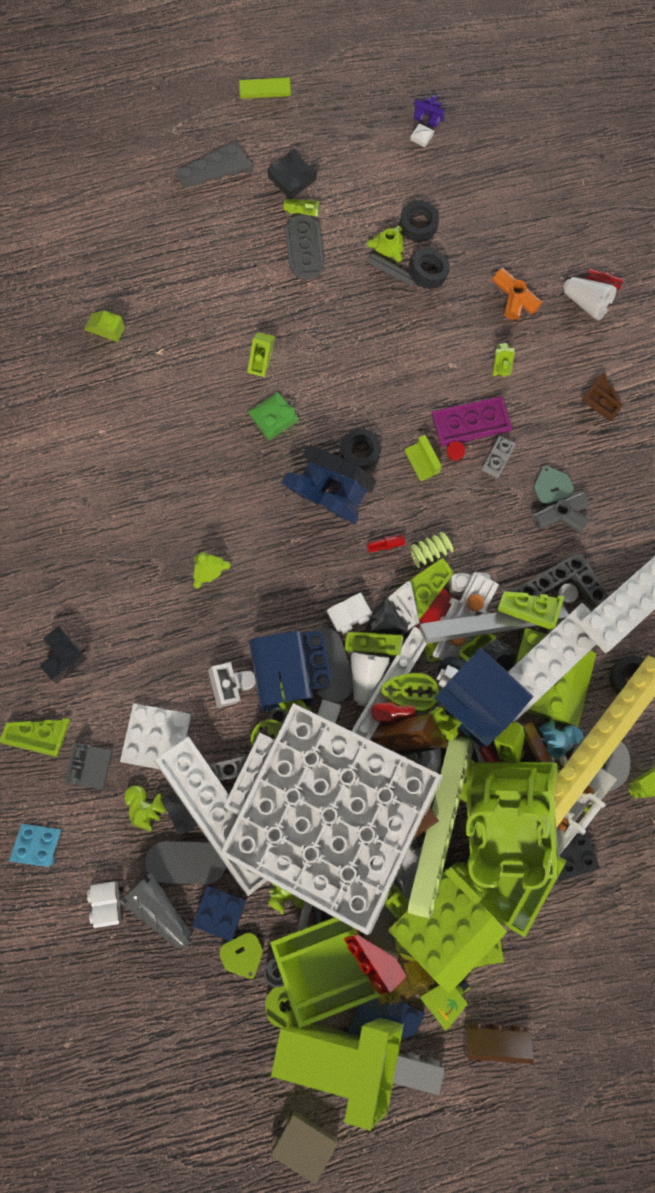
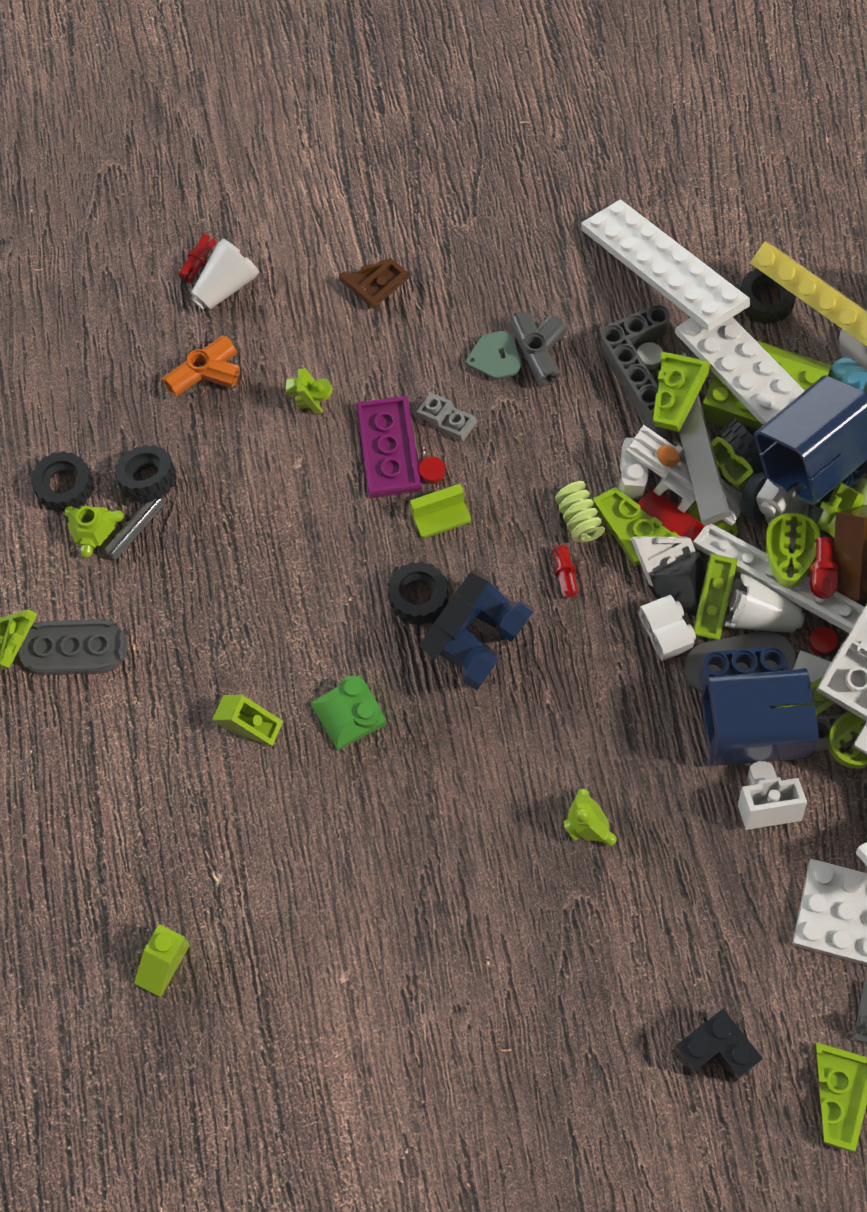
camera: 80 degrees left, 10 degrees down
none -> red tile [808,627,838,656]

